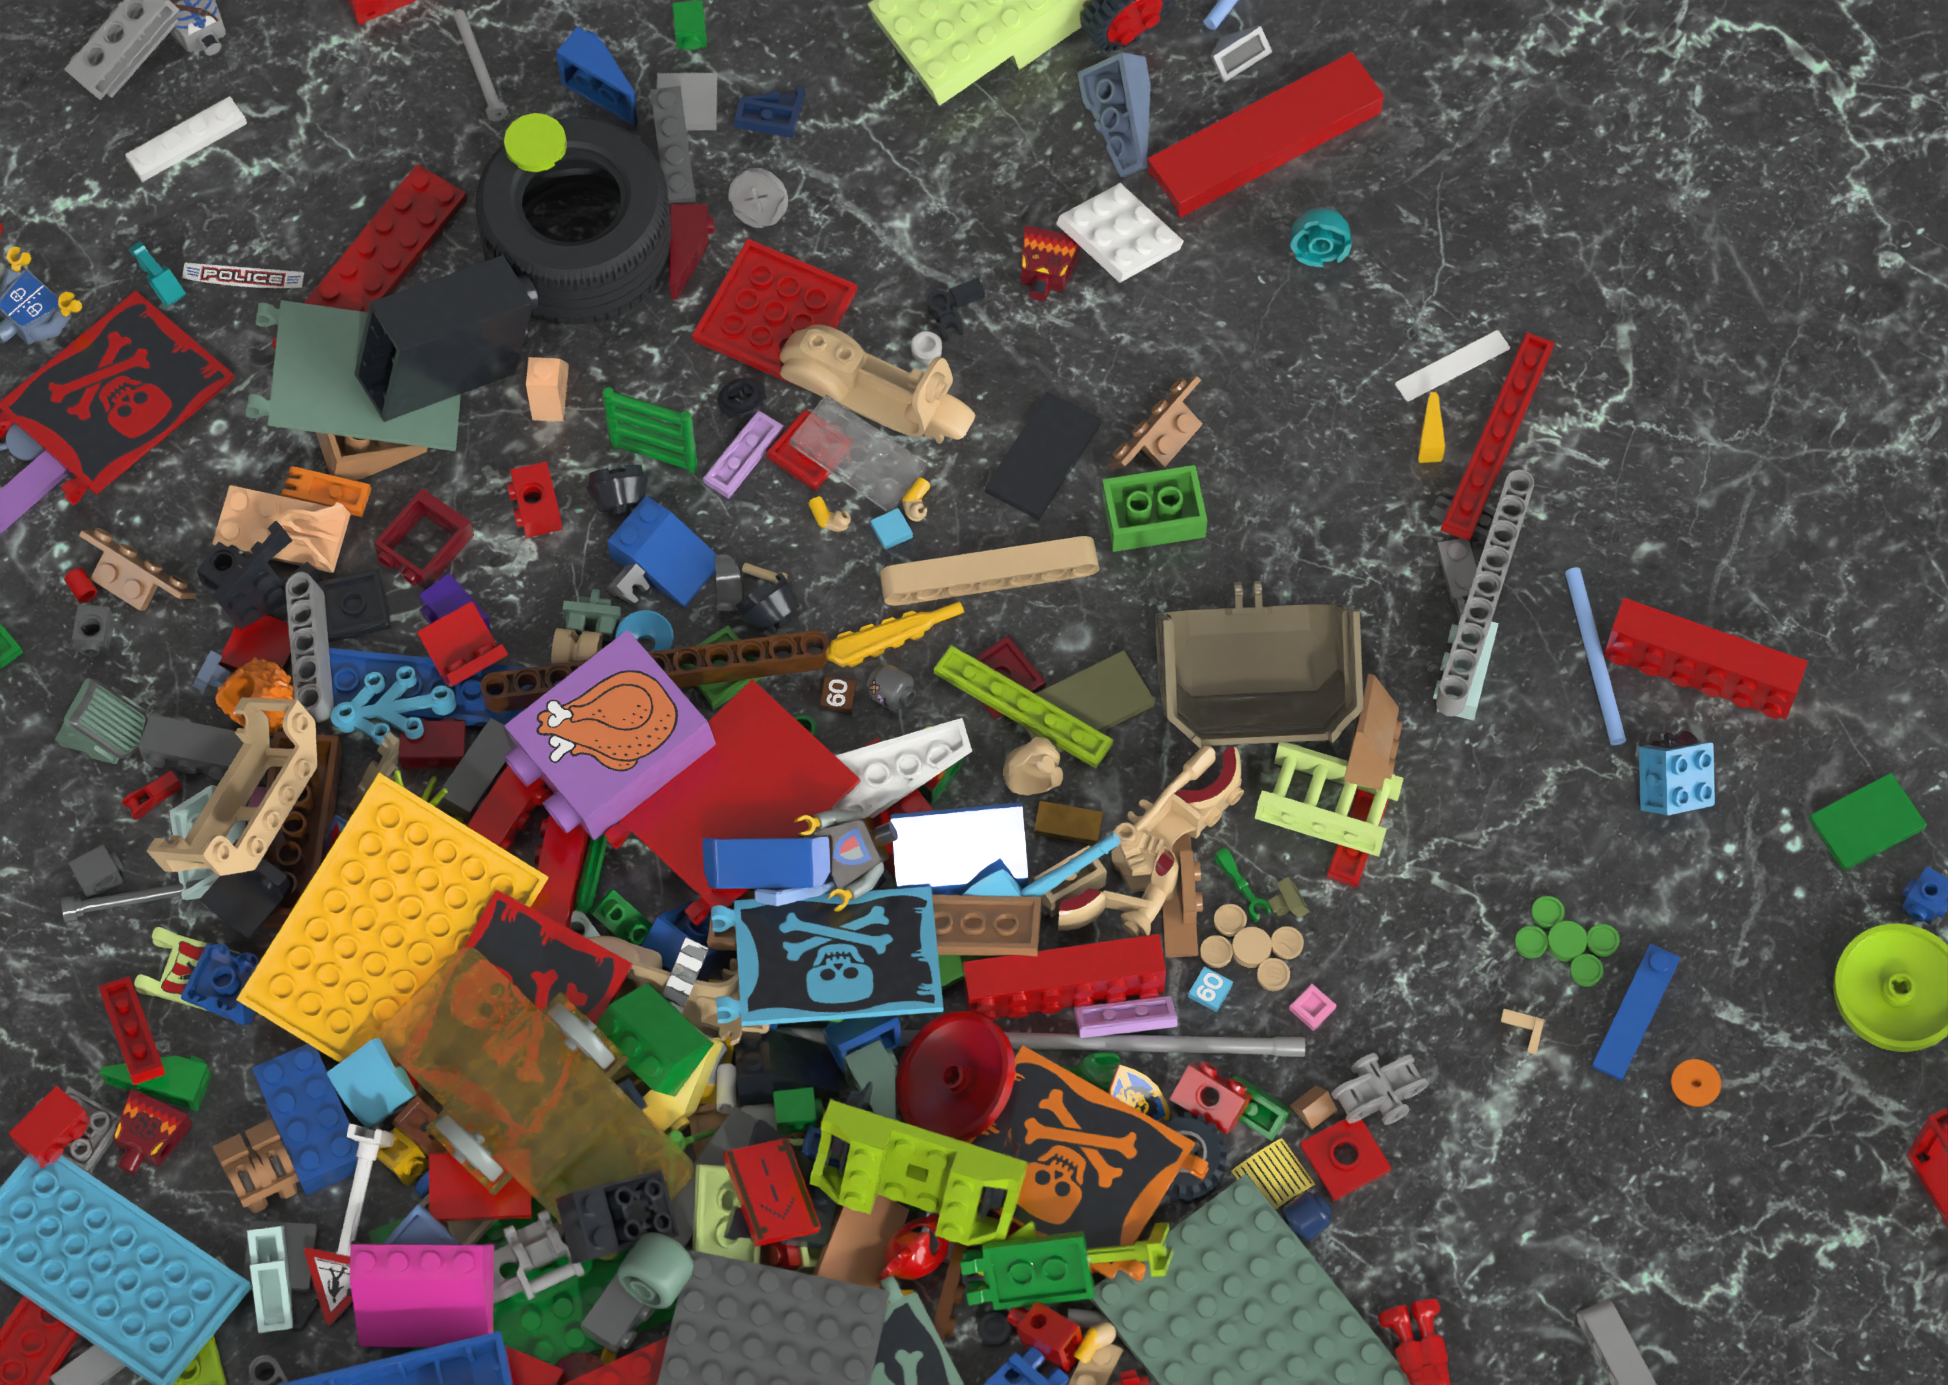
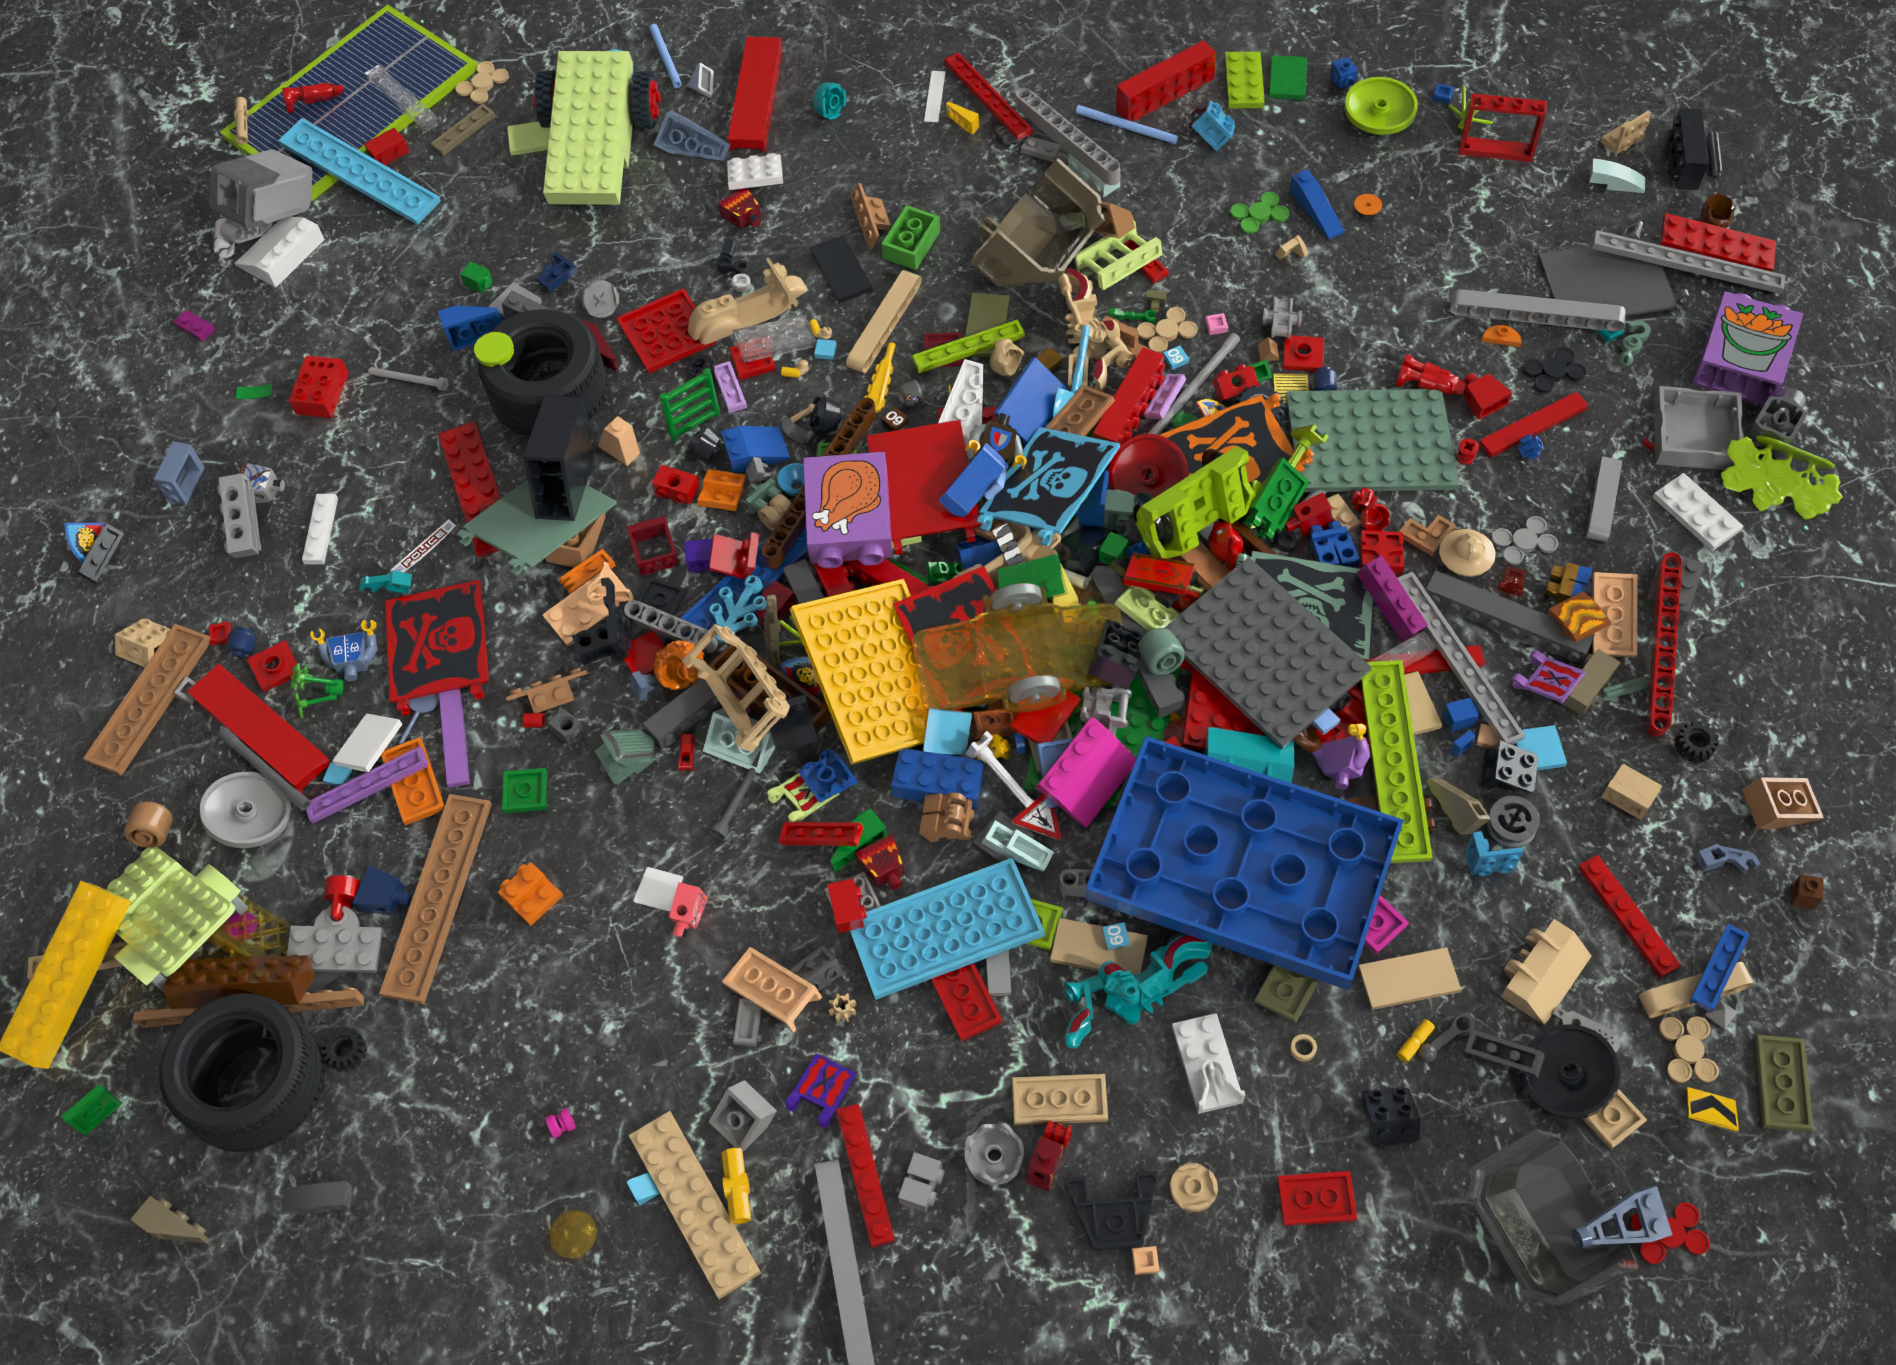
camera: 50 degrees left, 5 degrees down
dark grey brick [68,844,124,899] -> none
arm [1073,1322,1116,1364] -> none
none -> orange slope [697,469,746,511]
none -> lime plate [1225,51,1265,108]

